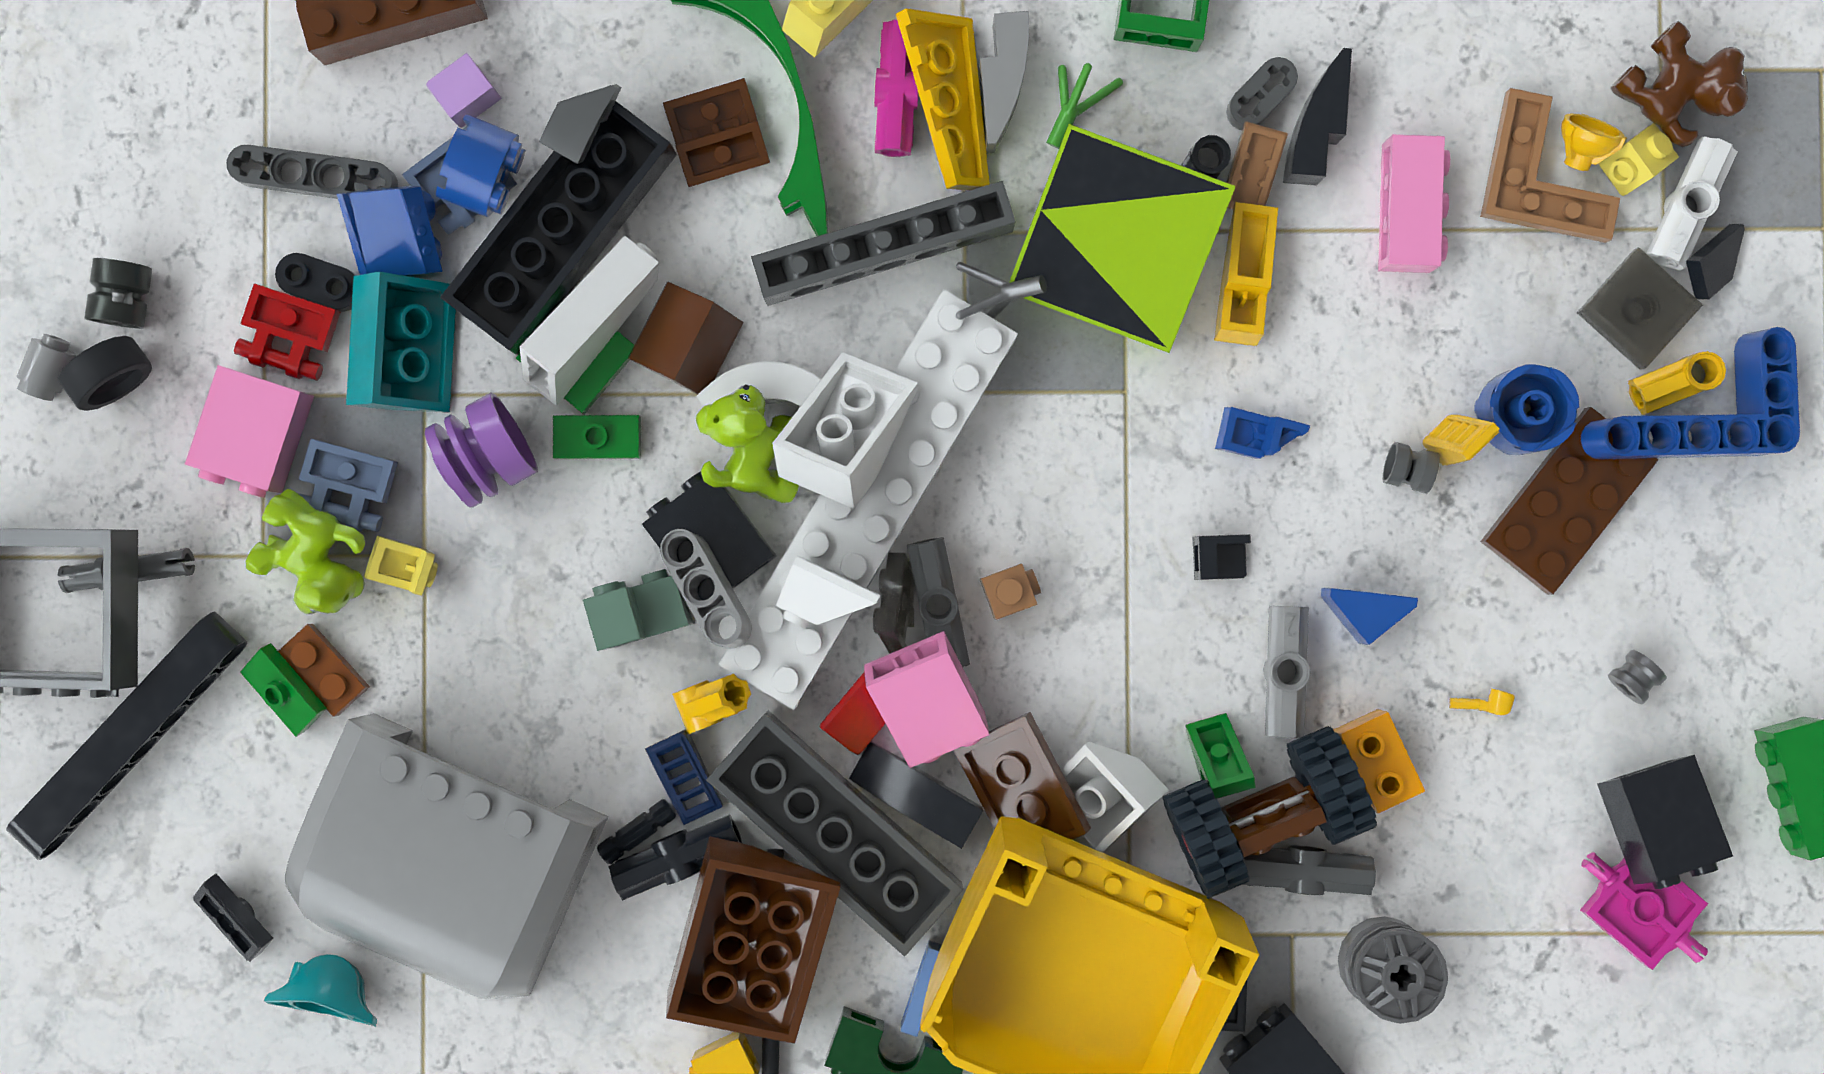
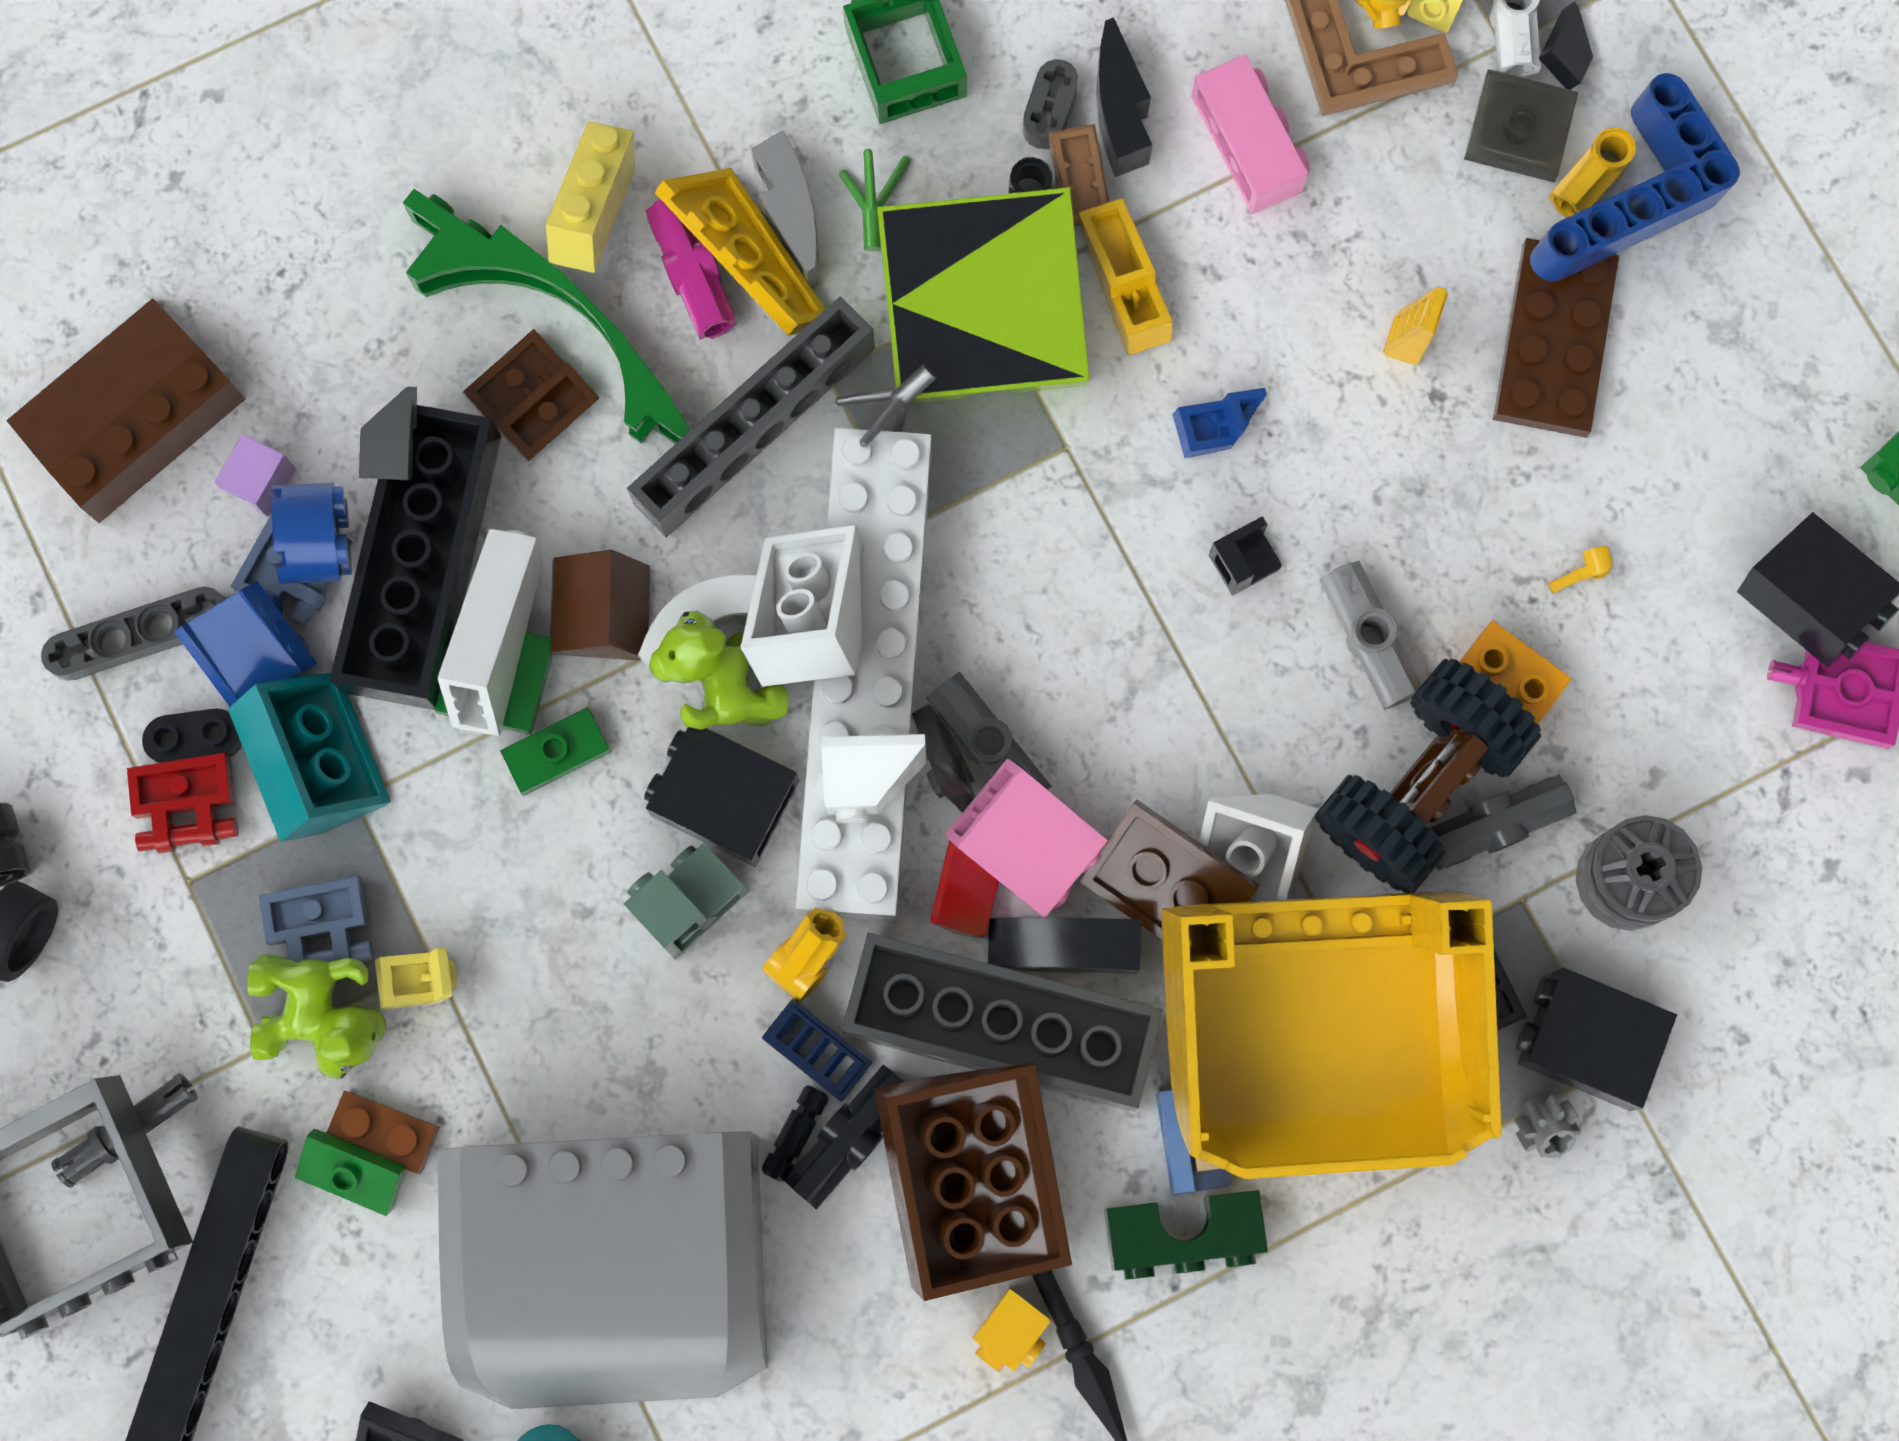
camera: 25 degrees left, 10 degrees down
bright pink brick [185,365,314,498] -> none
medium lavender wheel [425,392,538,508] -> none
light grey beam [660,529,752,648] -> none
medium nougat brick [979,564,1041,620] -> none
green slope [1185,713,1256,799] -> none
blue slope [1321,588,1418,645] -> none
dark grey wheel [1382,442,1440,494] -> none
blue brick [1474,364,1579,455] -> none
flat silver wheel [1608,650,1667,704] -> none

